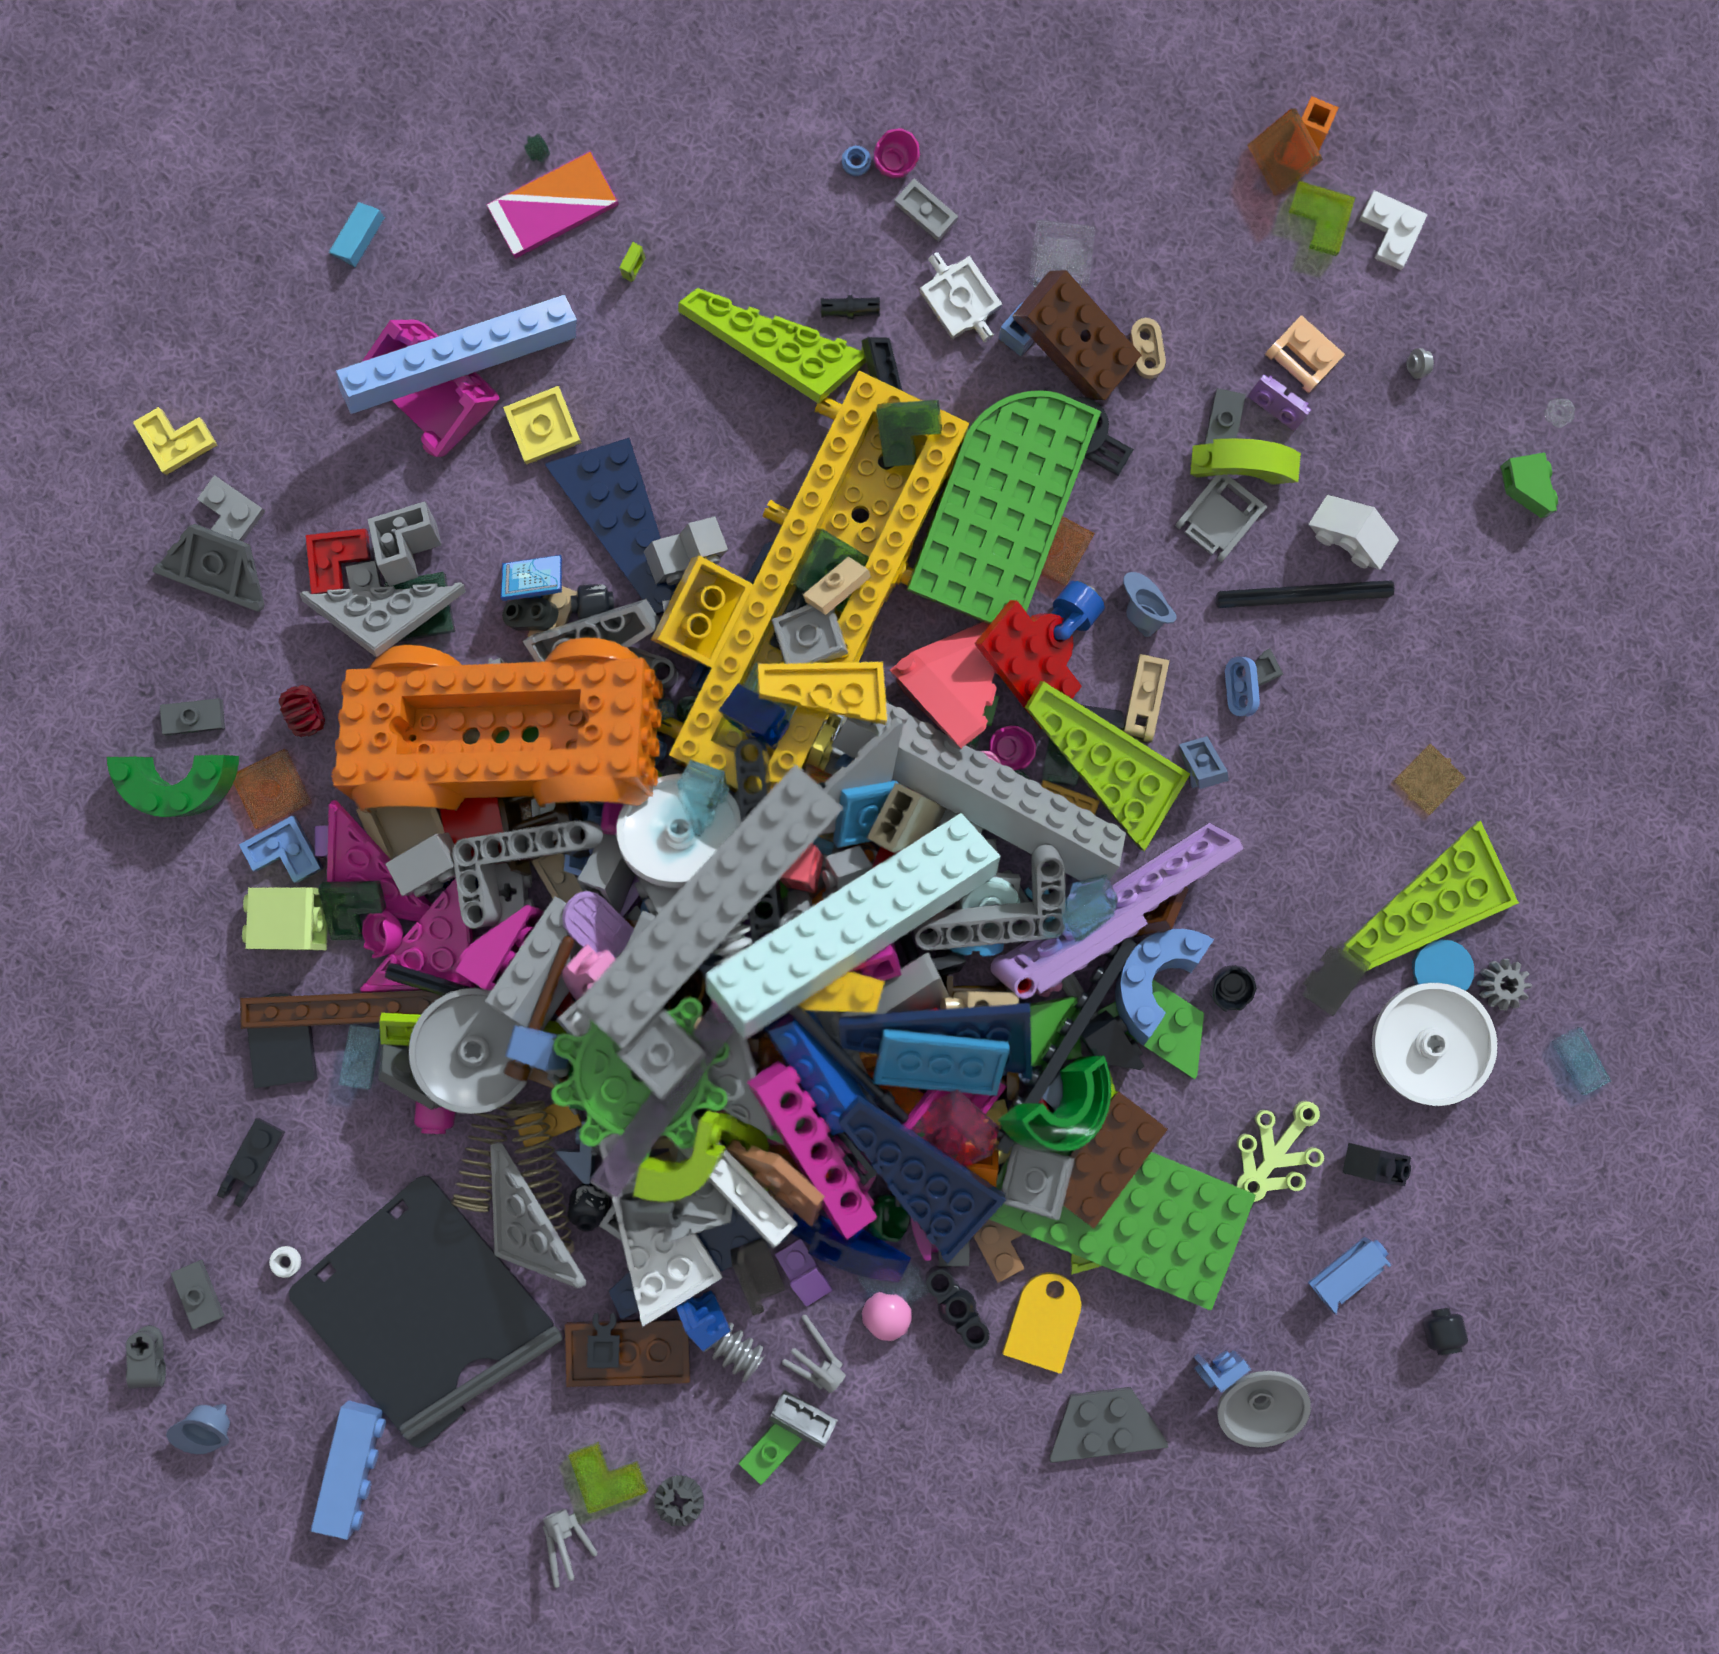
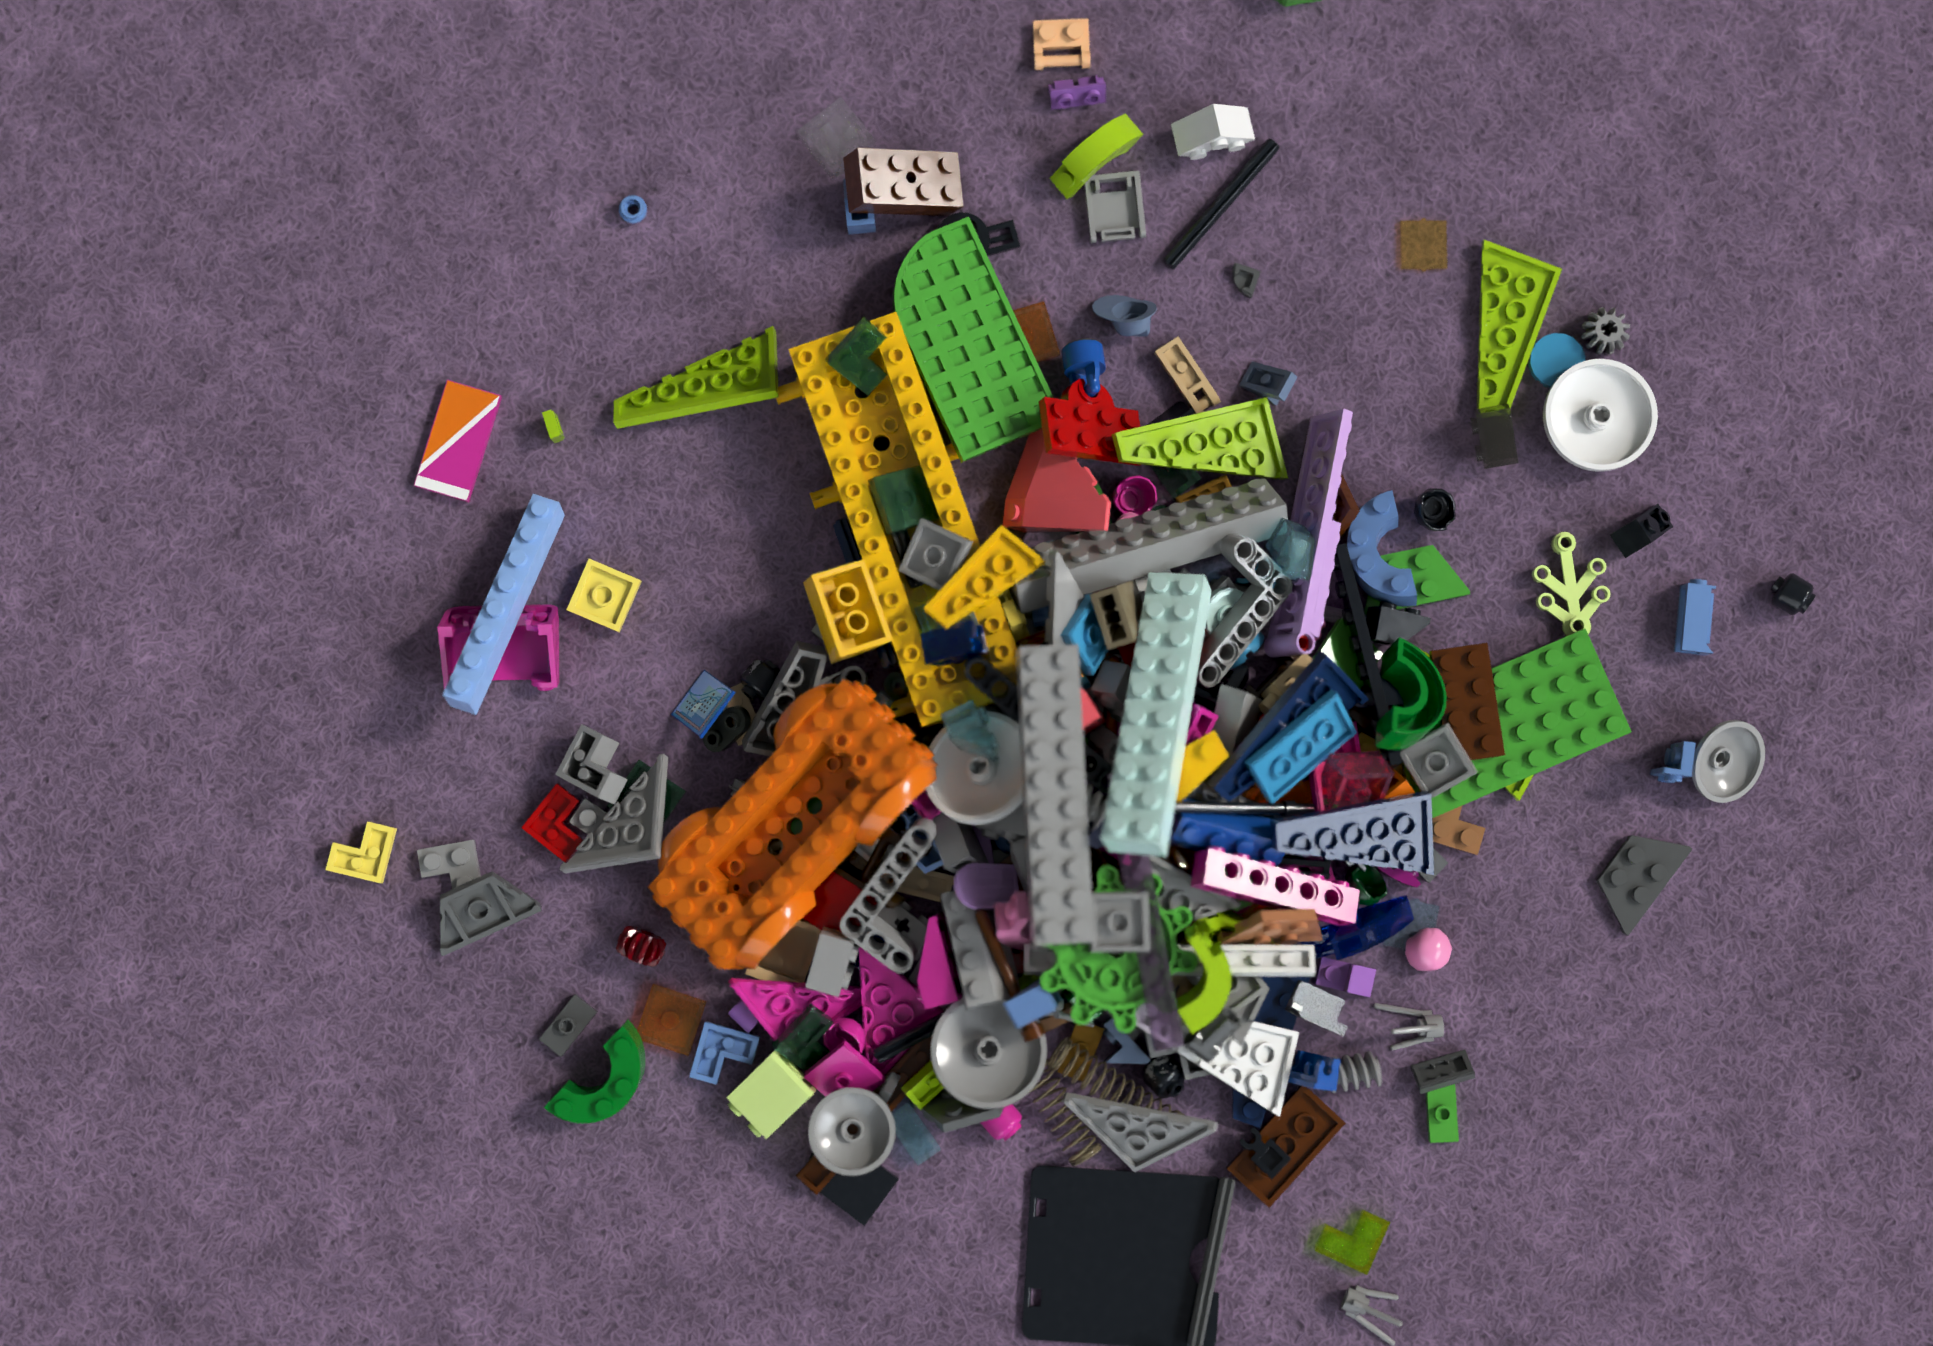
camera: 45 degrees left, 0 degrees up
black hinge [217,1118,285,1208] -> none
white plate [269,1246,301,1278] -> none
medium azure slope [329,202,385,267] -> none
clear green plate [524,134,550,163] -> none
dark blue wing [545,438,676,615] -> none
light grey brick [644,517,728,585] -> none
dark grey gear [655,1475,704,1527] -> none
tan plate [803,557,871,615] -> none
black pin [821,295,880,319] -> none
black plate [861,337,903,391] -> none
dark pink hair [873,128,920,179] -> none
light grey plate [894,179,958,242] -> none
white plate [920,252,1002,342] -> none
black piece [926,1266,989,1350] -> none
yellow tile [1002,1272,1081,1374] -> none
tan plate [1130,318,1166,379] -> none
dark grey plate [1204,388,1246,444] -> none
medium blue plate [1225,656,1260,717] -> none
clear light blue plate [1552,1027,1611,1095] -> none
none -> dark pink plate [804,1040,885,1097]
none -> light grey dish [808,1087,895,1176]
none -> dark grey tile [878,1071,901,1104]

